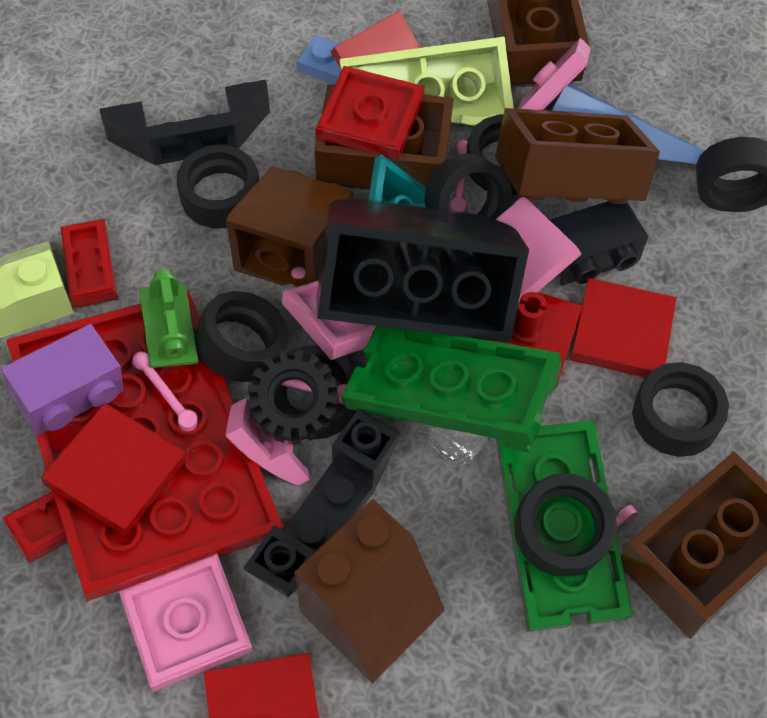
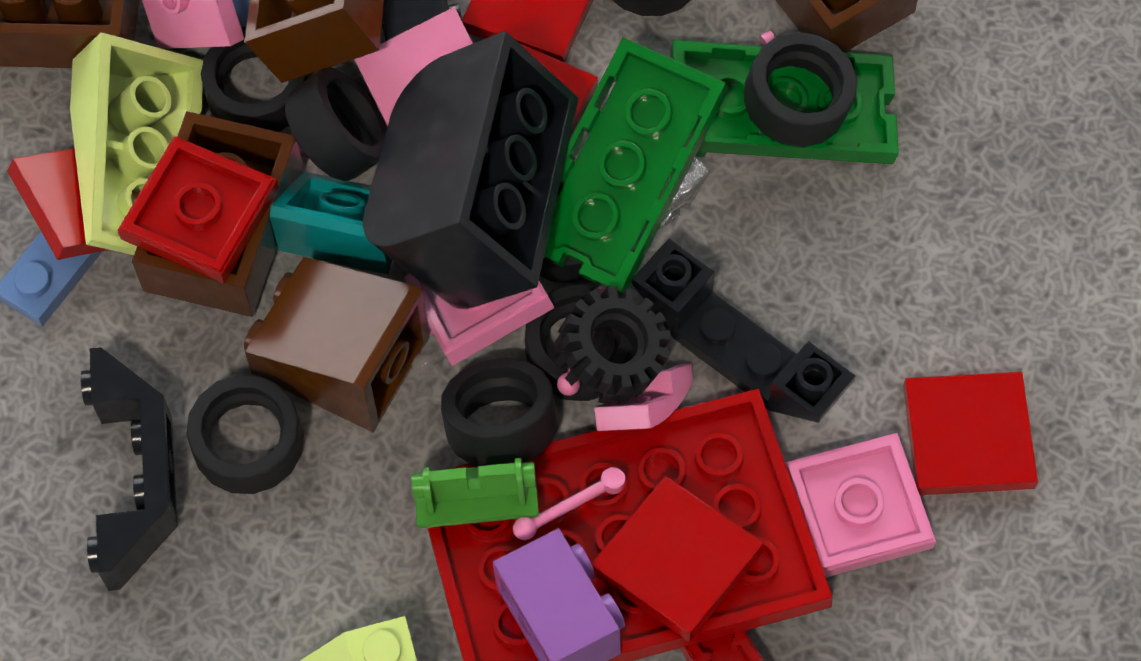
camera: 80 degrees left, 5 degrees up
red plate [60,219,118,308] -> none
reddish brown slope [294,499,445,684] -> none

